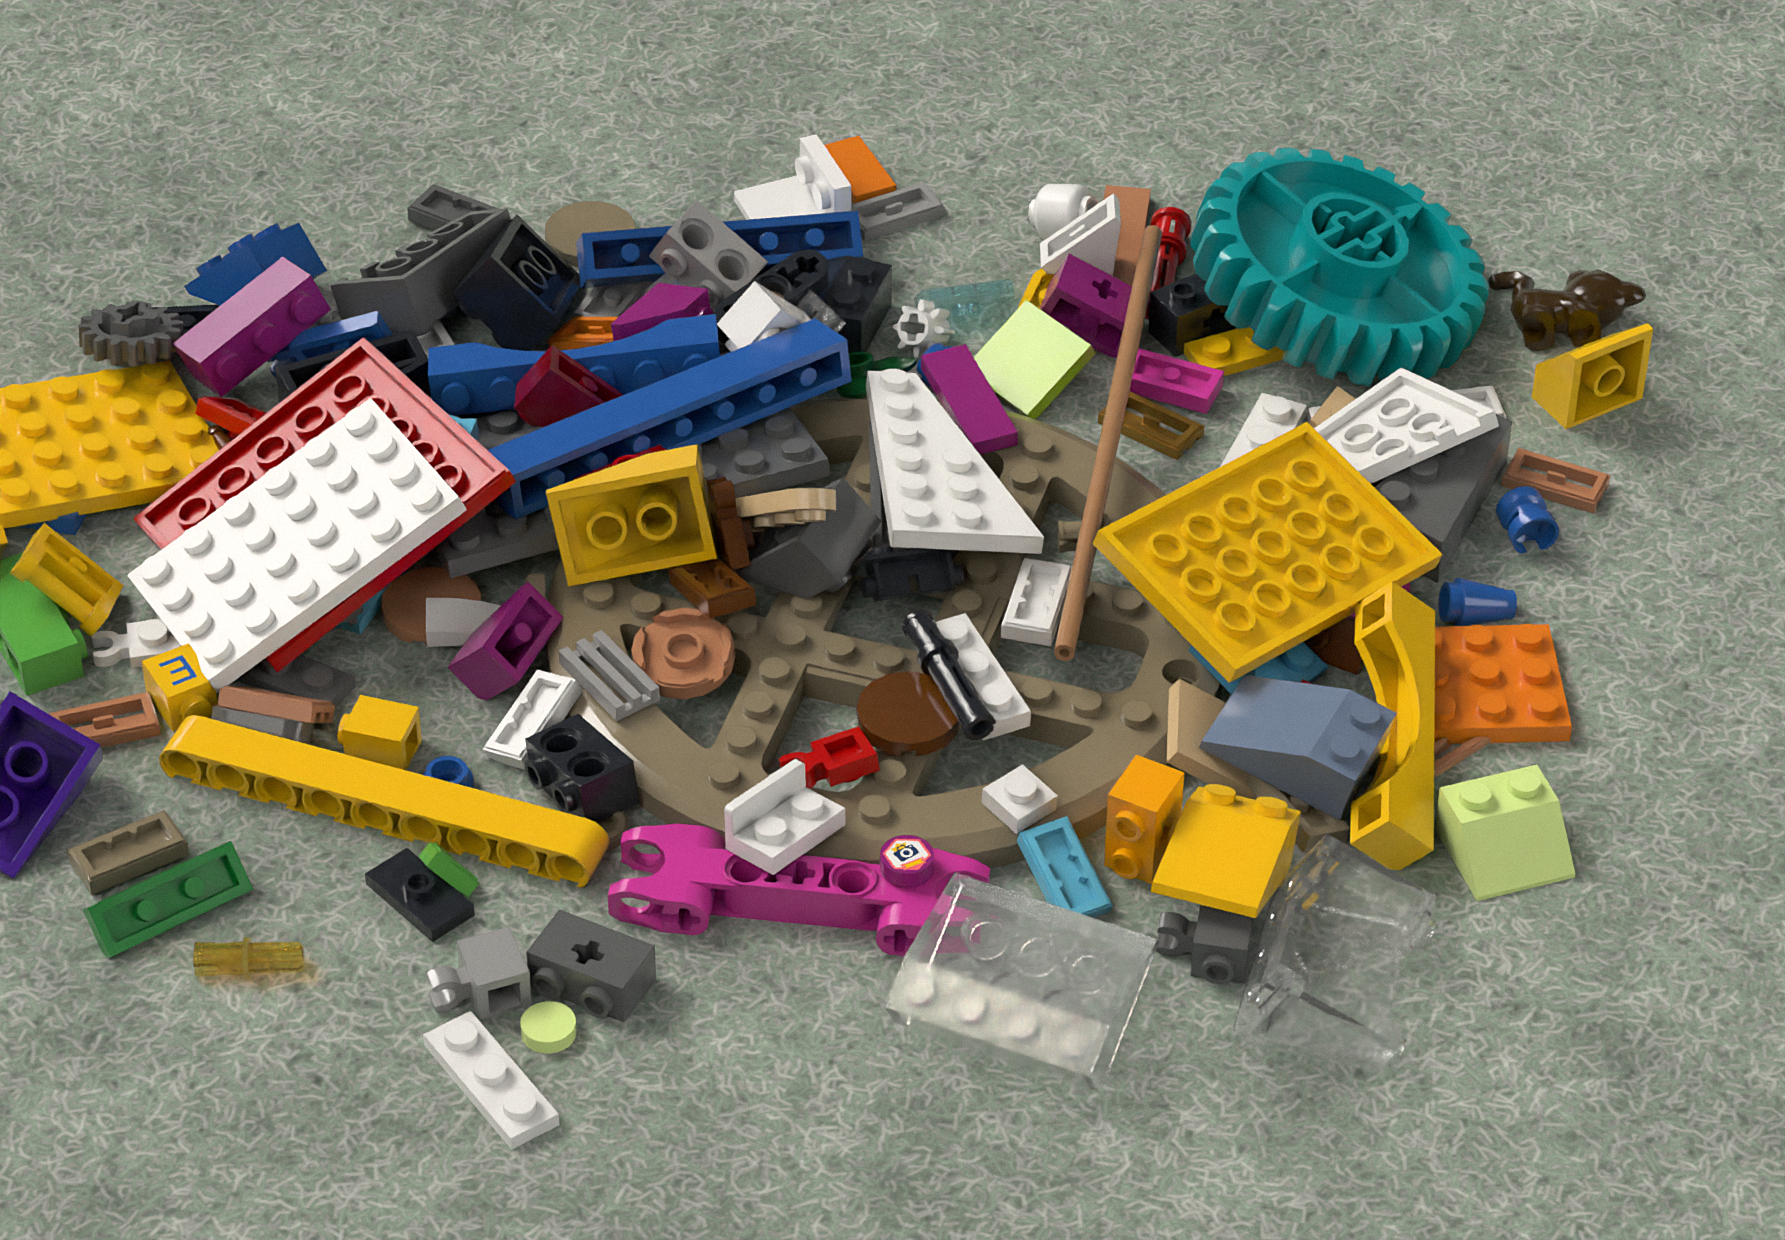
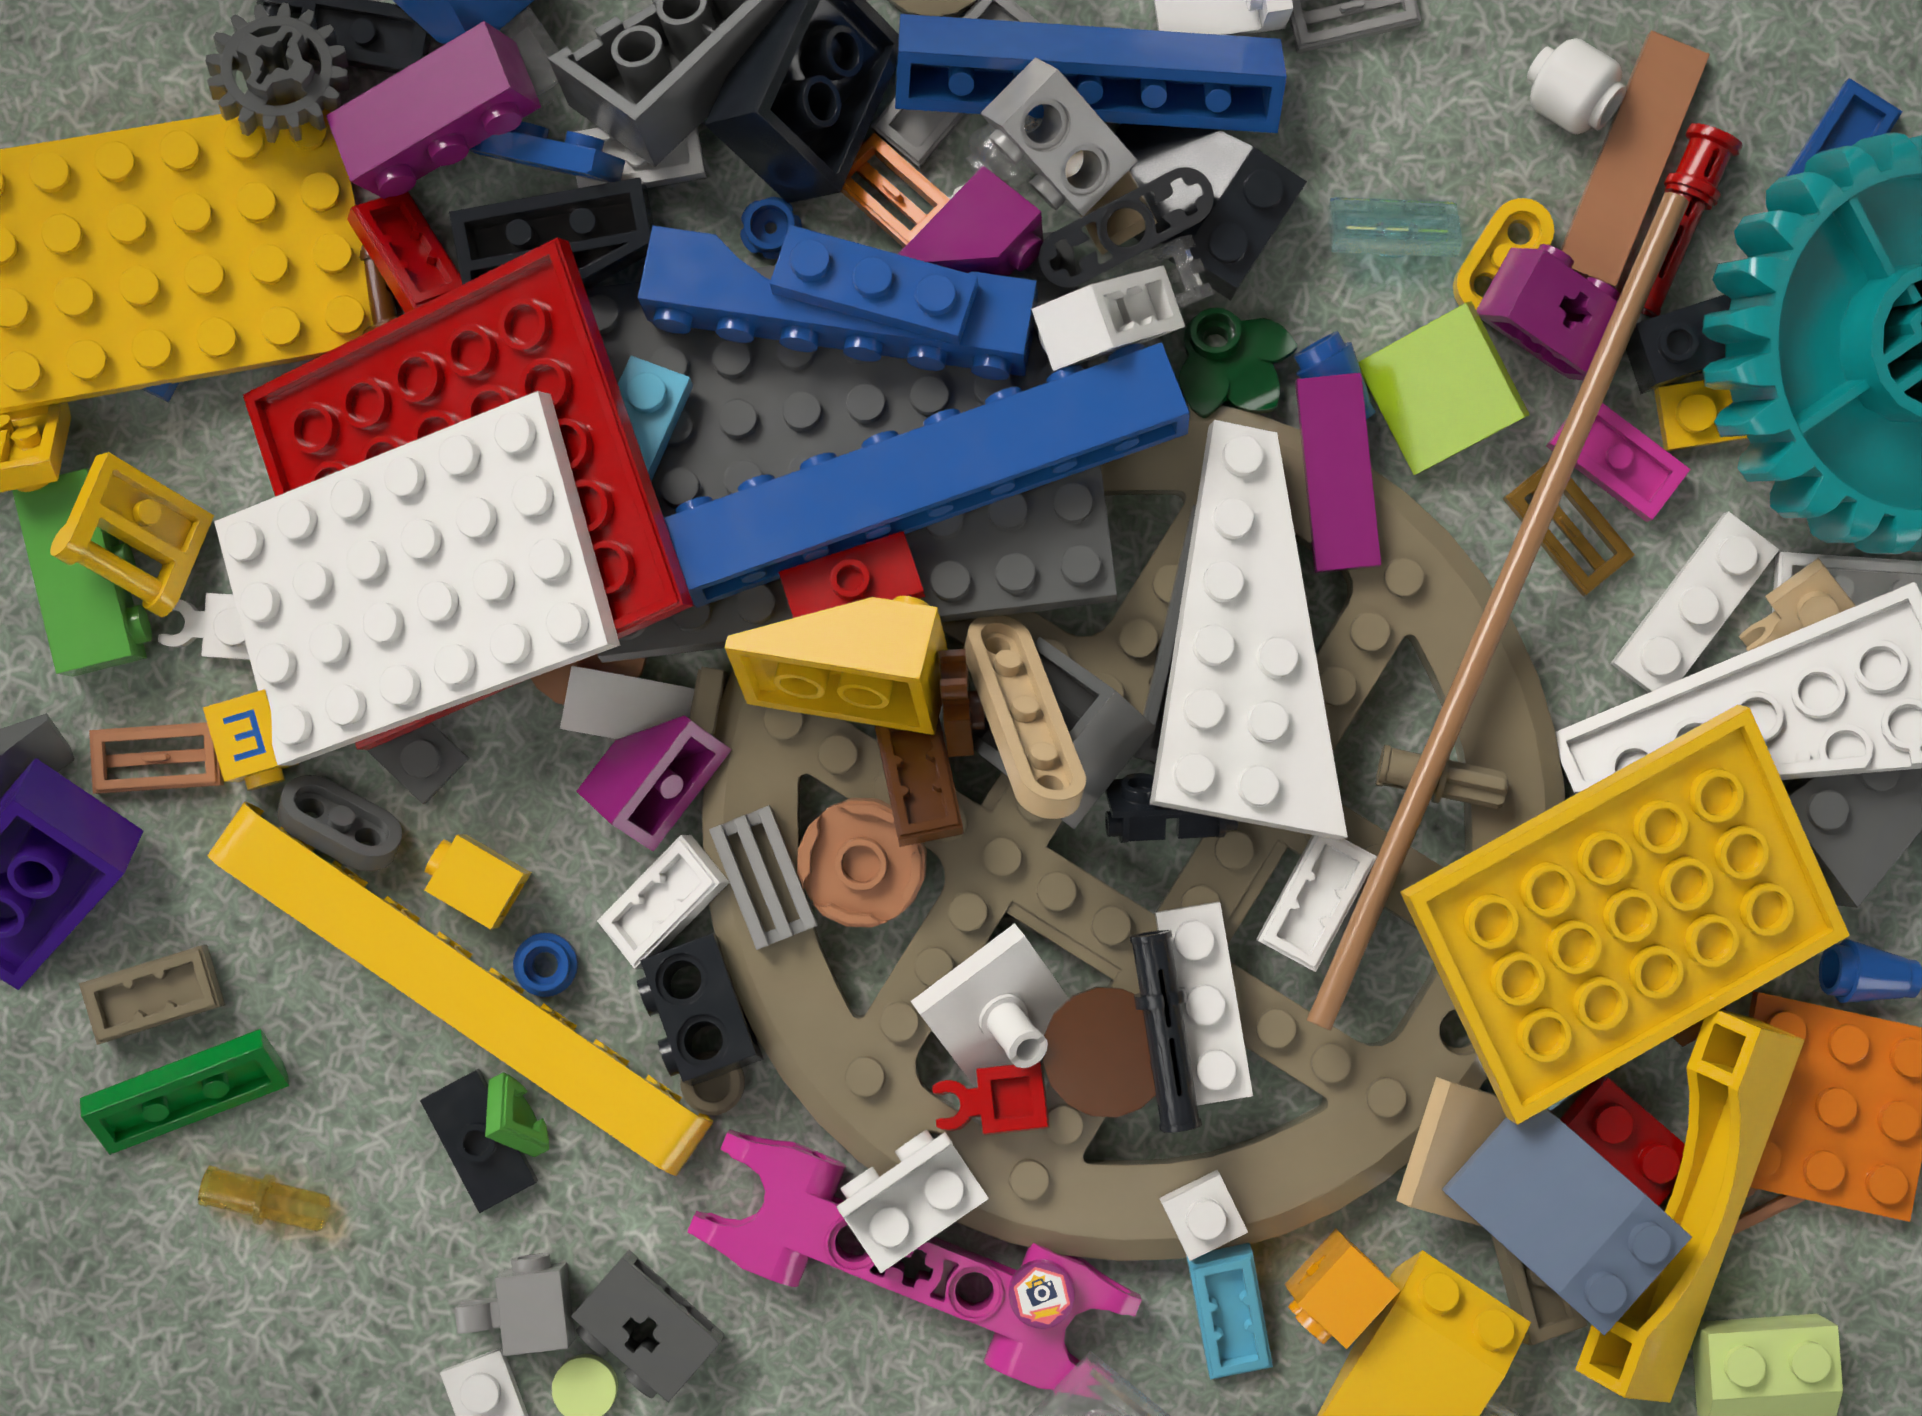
camera: 15 degrees right, 45 degrees up
nougat tile [217,686,335,723] -> none
dark red slope [514,345,624,428] -> none
white gear [893,299,955,359] -> none
white slope [1040,193,1121,276] -> none
none -> blue plate [769,225,979,345]
none -> white tile [911,923,1069,1088]

